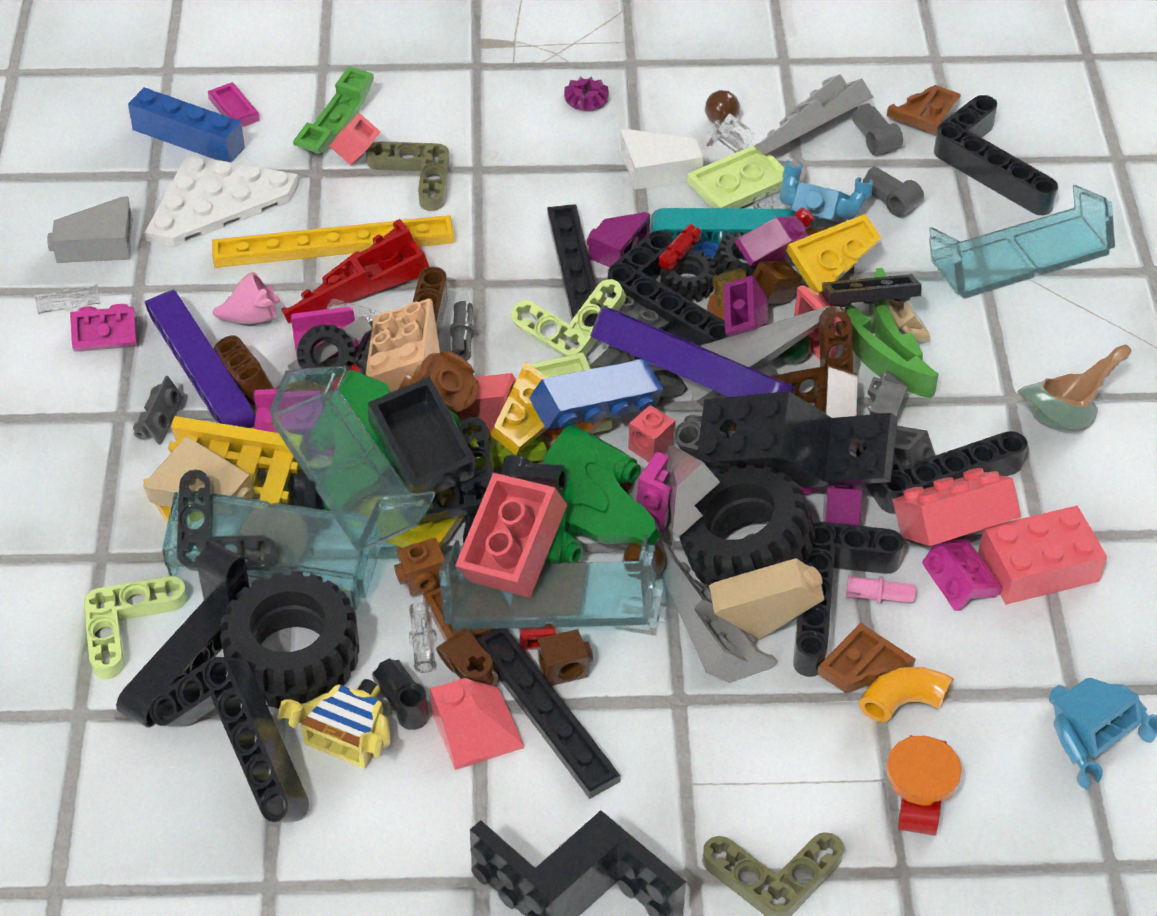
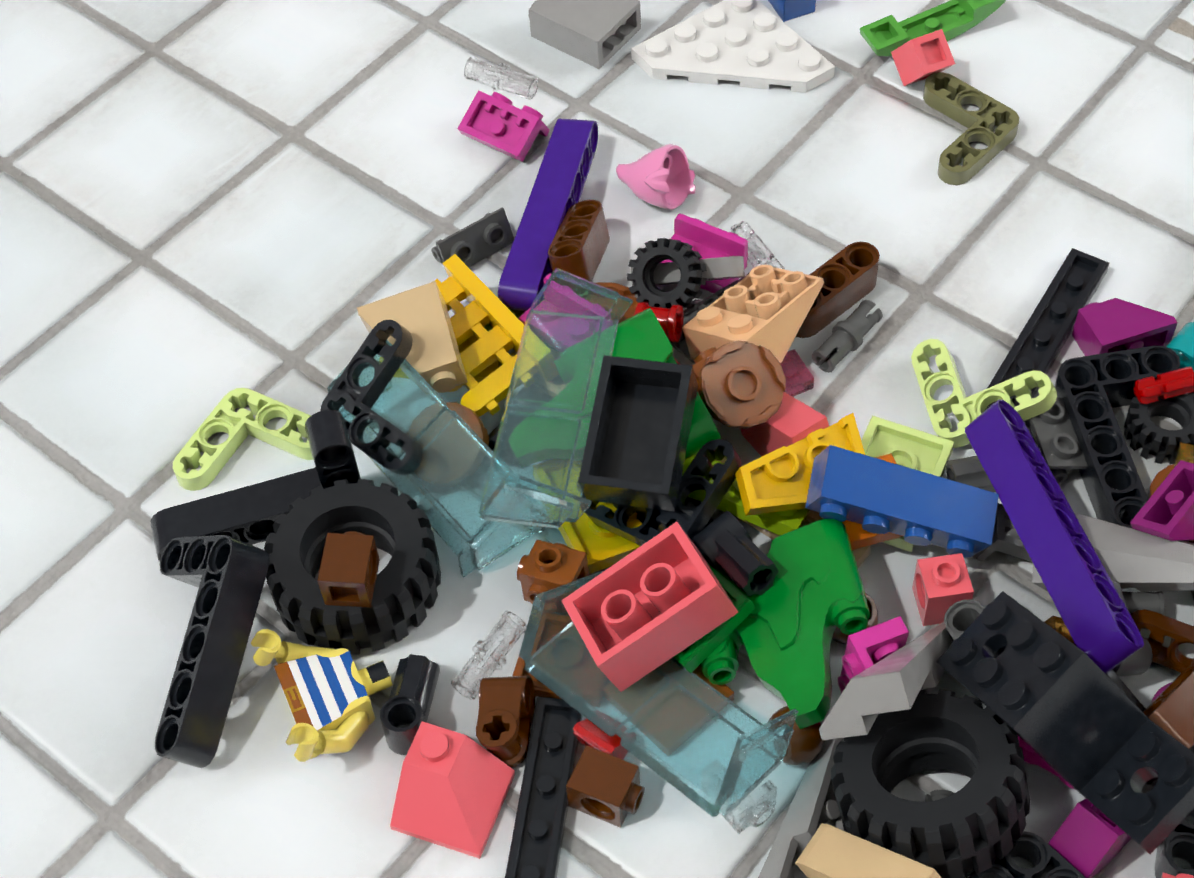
camera: 45 degrees right, 5 degrees up
yellow tile [212,215,455,268] -> none
red wedge [281,219,430,324] -> none
none -> reddish brown brick [317,531,380,608]

